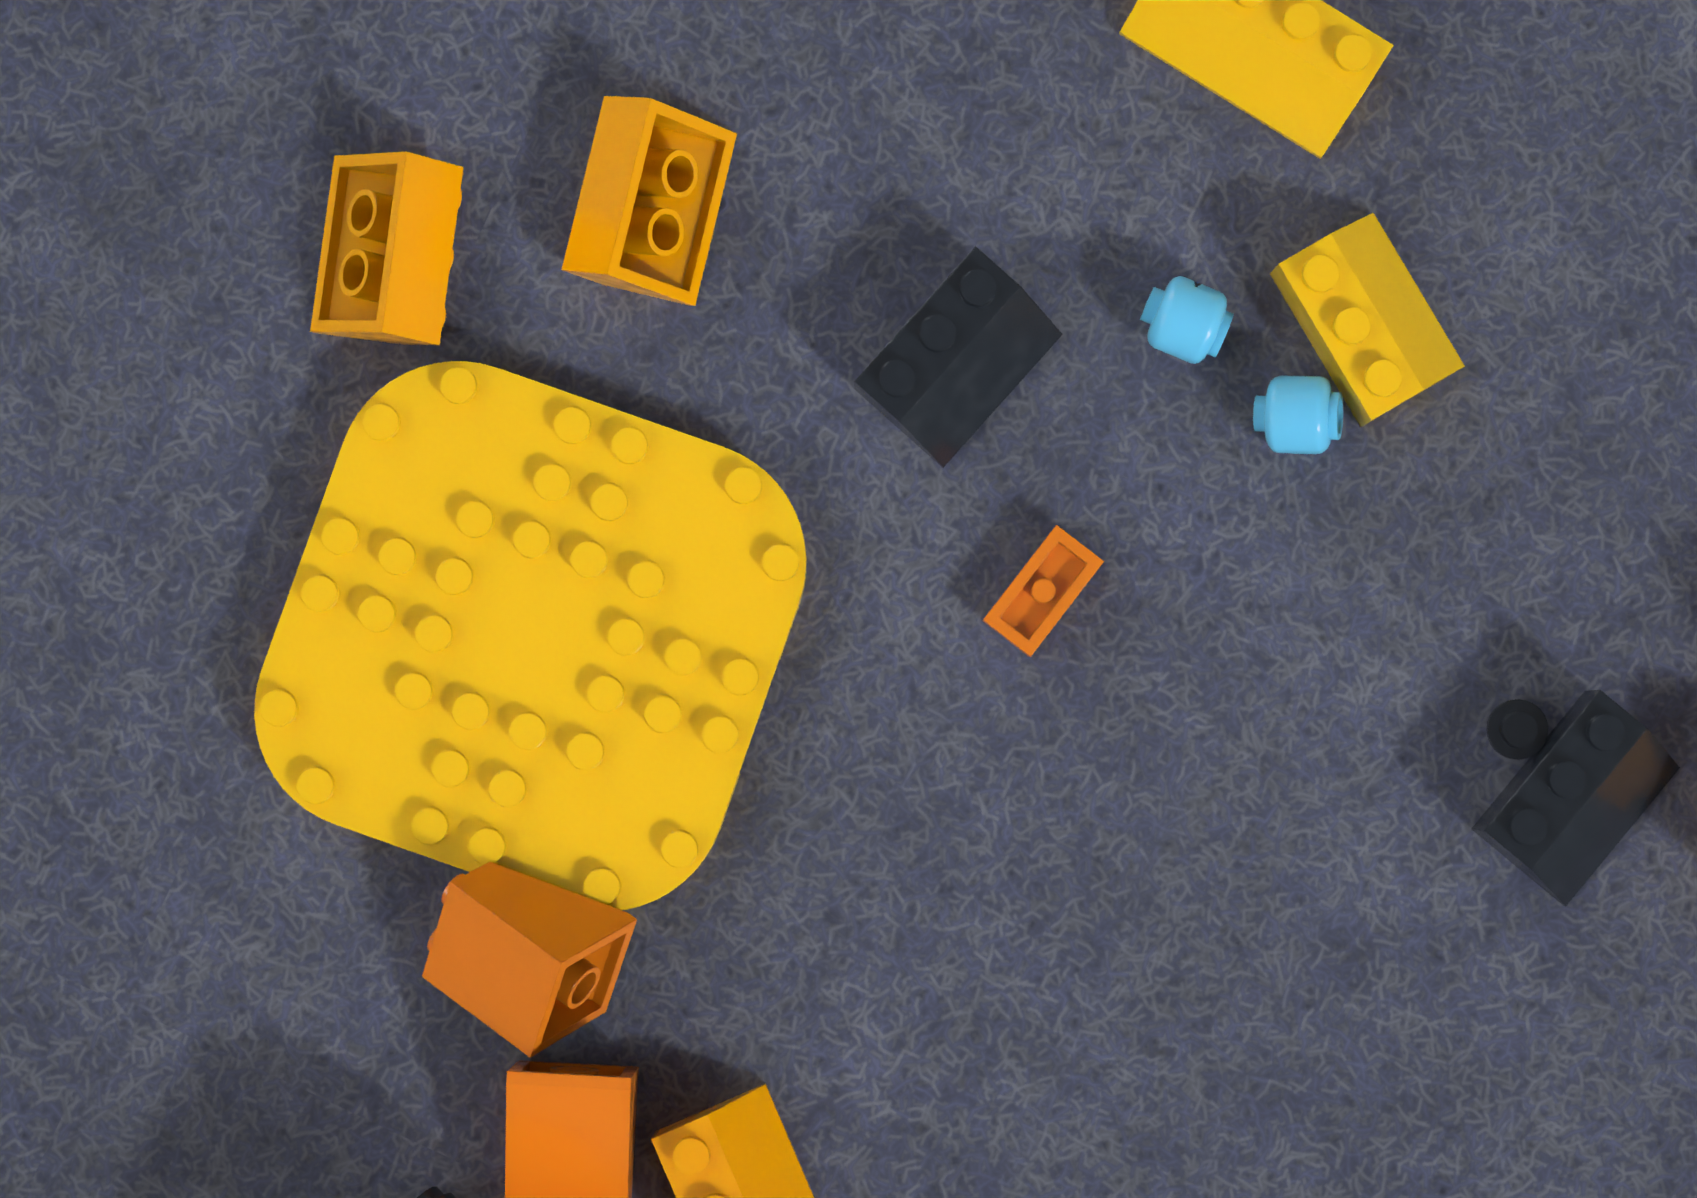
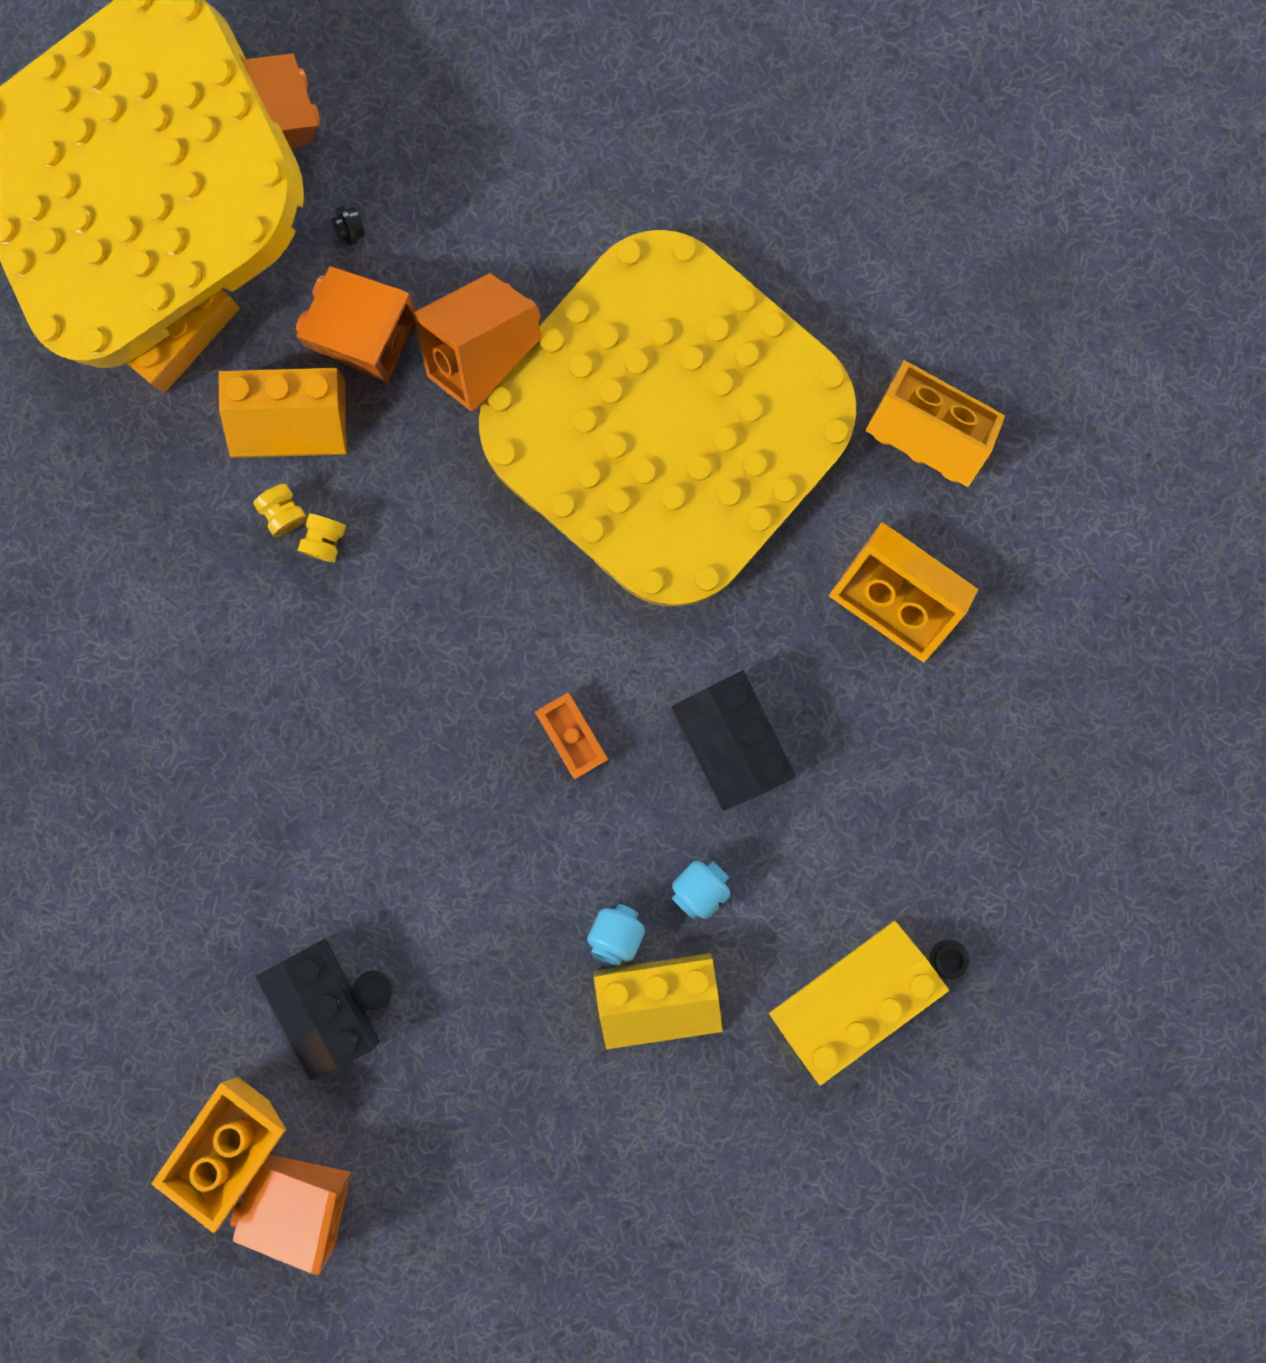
camera: 115 degrees right, 0 degrees up
none -> yellow wheel [253,484,307,538]
none -> yellow wheel [297,514,346,563]

